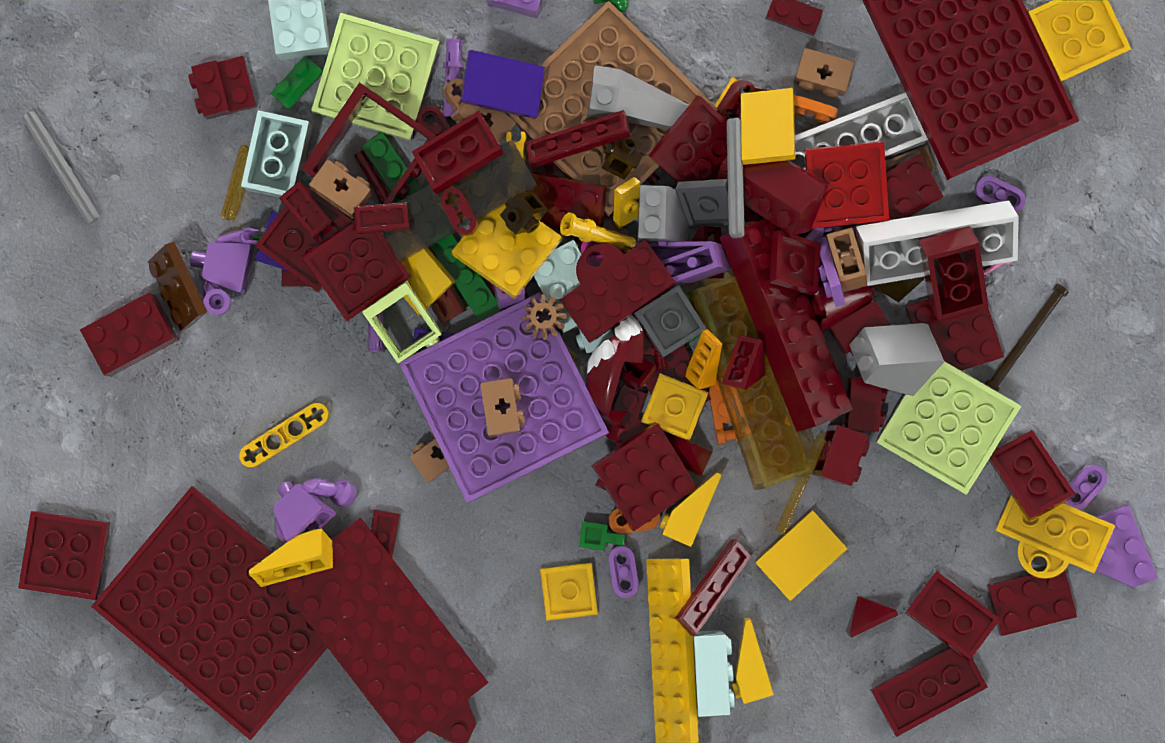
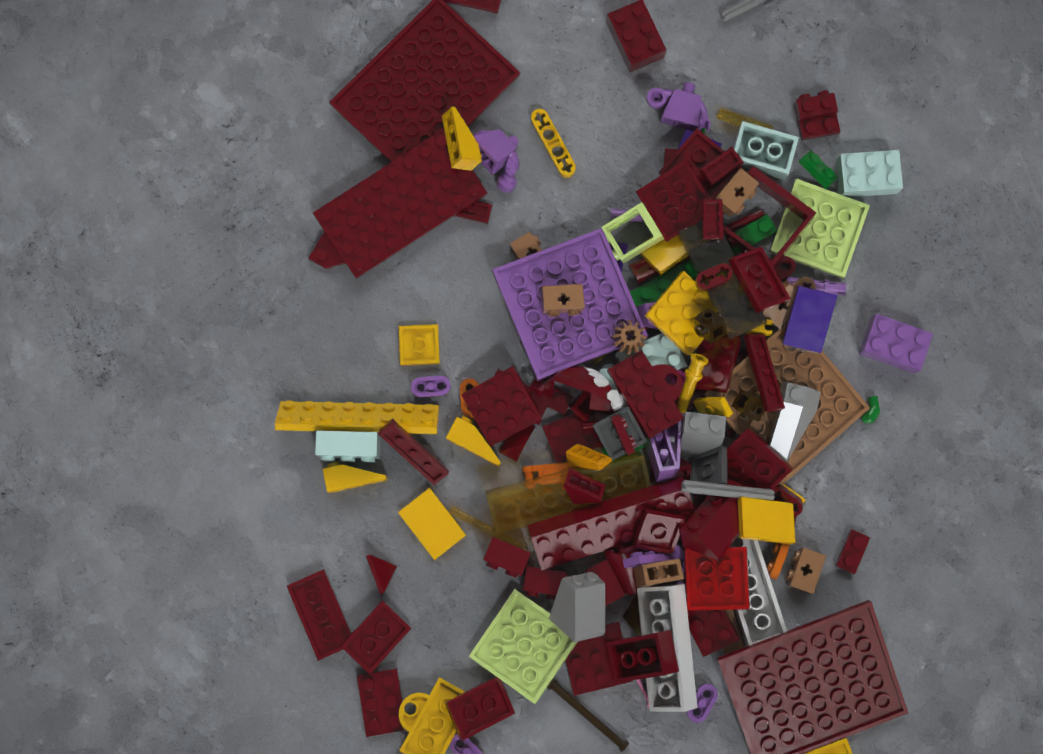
camera: 90 degrees right, 5 degrees down
reddish brown plate [148,242,207,331] -> none
green plate [579,521,625,551] -> none
yellow tile [641,373,709,441] -> none
none -> dark red plate [609,414,636,455]

